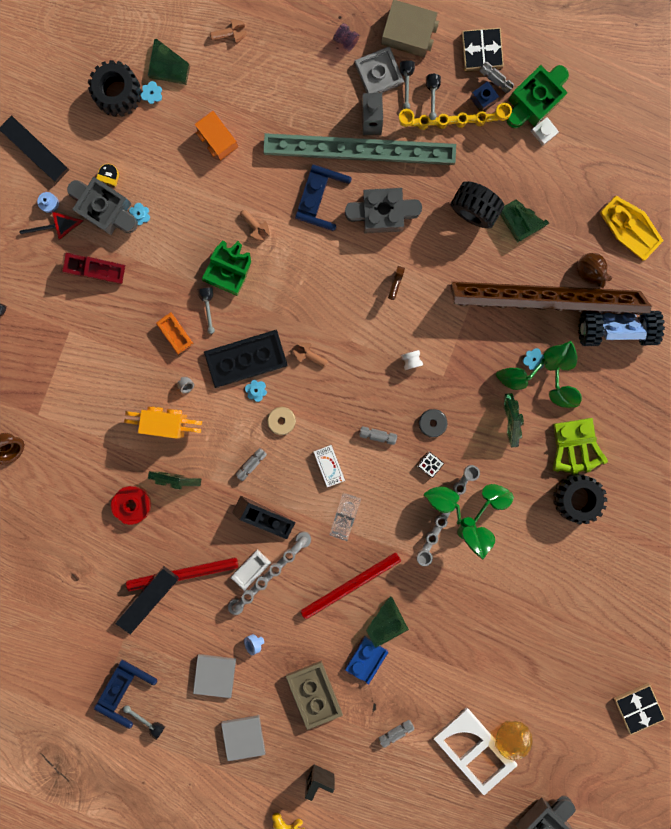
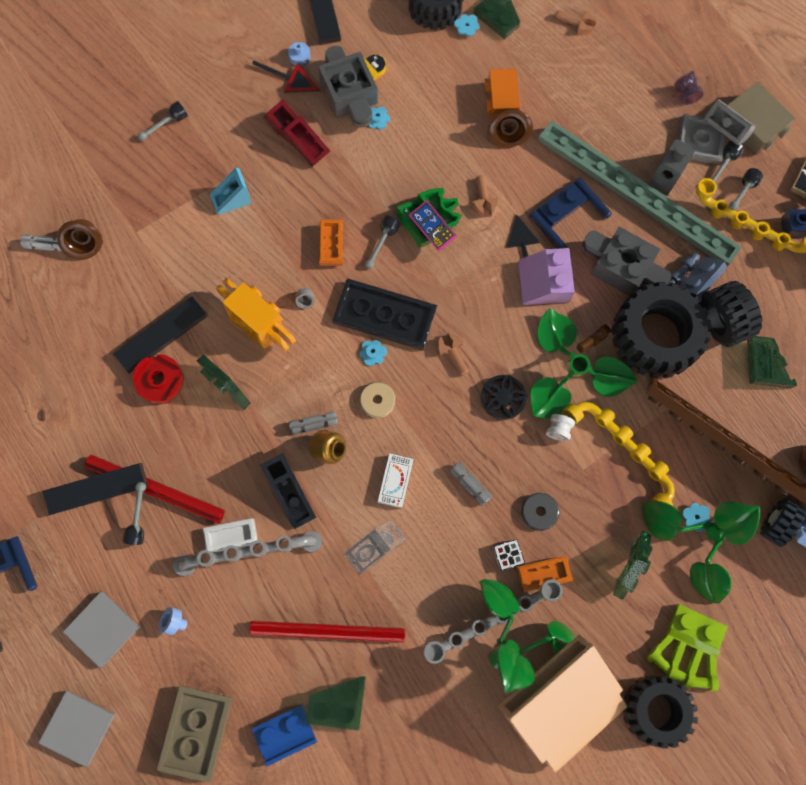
camera: 30 degrees right, 15 degrees down
none -> black tile [113,296,207,374]
none -> hinge [122,482,146,545]
none -> medium azure slope [210,168,251,214]
none -> pearl gold head [309,430,346,464]
none -> tile [409,200,457,252]
none -> black wheel [481,375,527,420]
none -> reddish brown hat [487,109,533,148]
none -> light nougat piece [498,635,627,773]
none -> black piece [507,214,540,258]
none -> orange plate [516,555,573,593]
none -> lavender slope [518,248,575,305]
none -> green plant [530,308,637,418]
none -> yellow bar [562,402,675,506]
none -> black tyre [612,282,712,378]
none -> sand blue plate [666,253,727,299]
none -> light grey brick [703,99,755,145]

